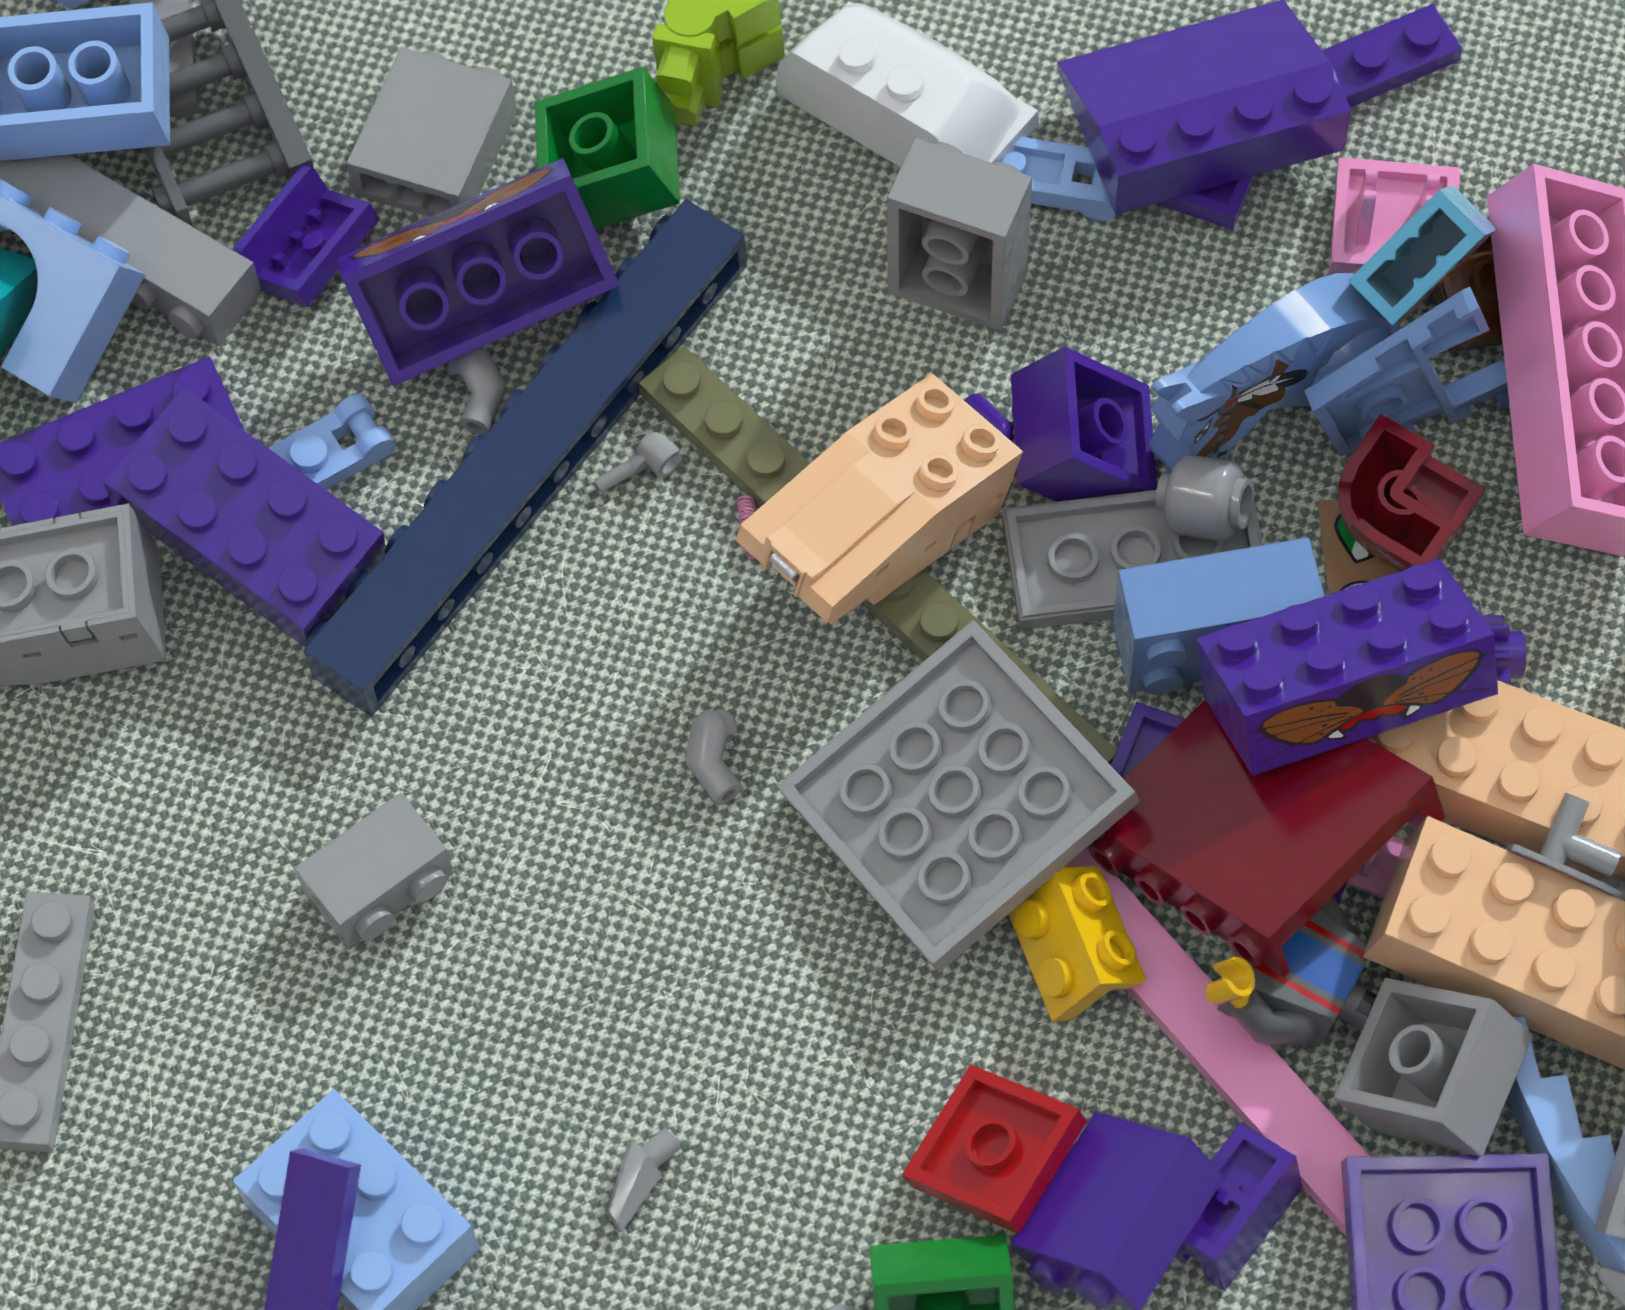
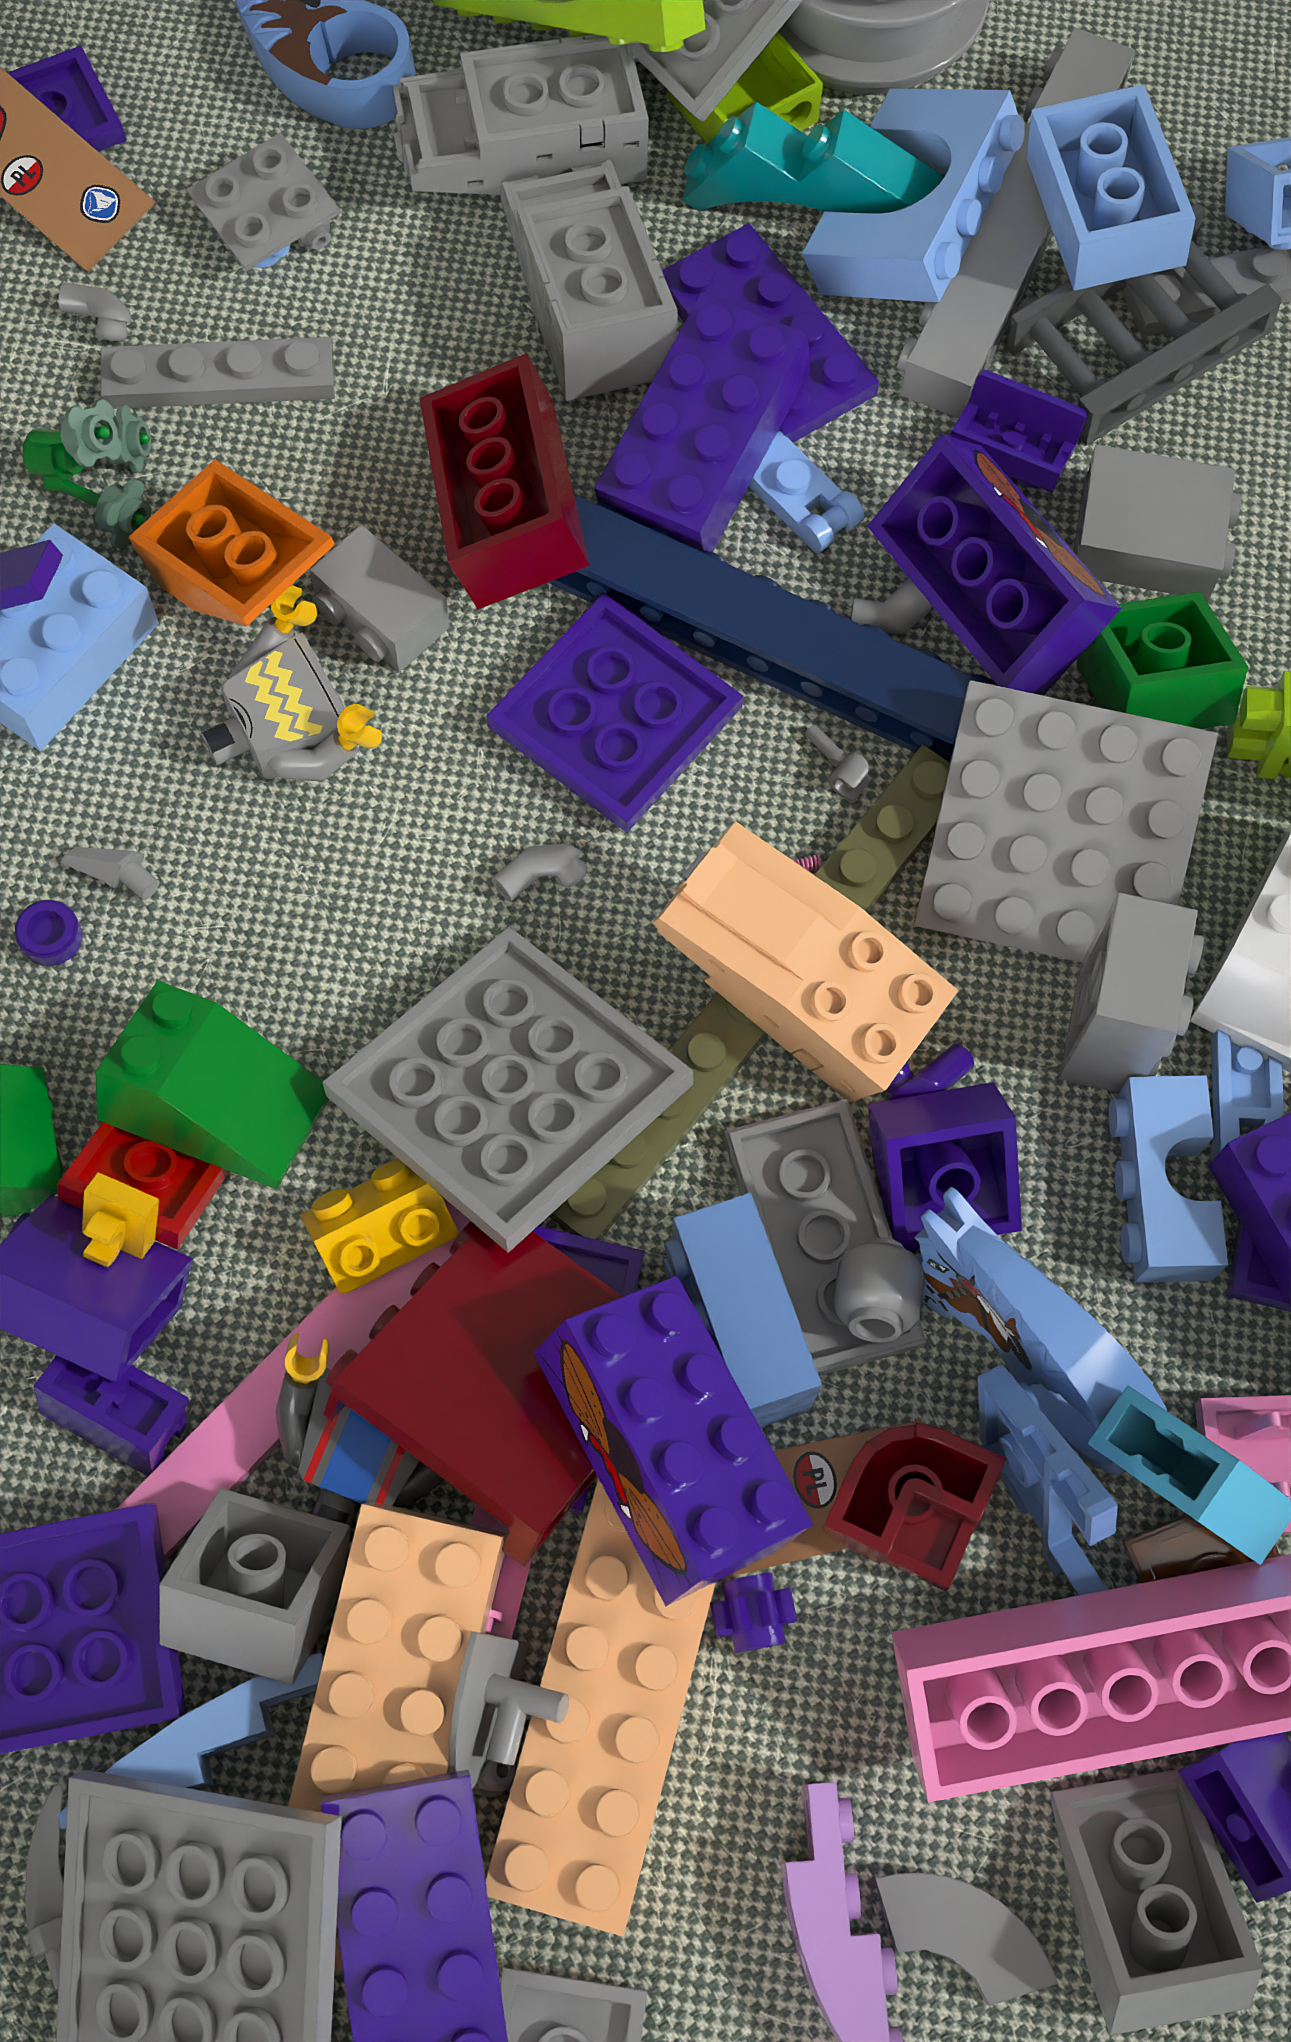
camera: 75 degrees right, 5 degrees up
none -> dark purple tile [15,900,82,966]
none -> sand green plant [23,400,152,549]
none -> yellow tile [82,1172,159,1268]
none -> green slope [95,980,330,1189]
none -> orange slope [128,459,335,626]
none -> light grey torso [201,585,382,781]
none -> dark red brick [419,353,590,610]
none -> dark purple plate [486,593,744,833]
none -> light grey plate [913,680,1218,963]
none -> light blue arch [1109,1075,1228,1283]

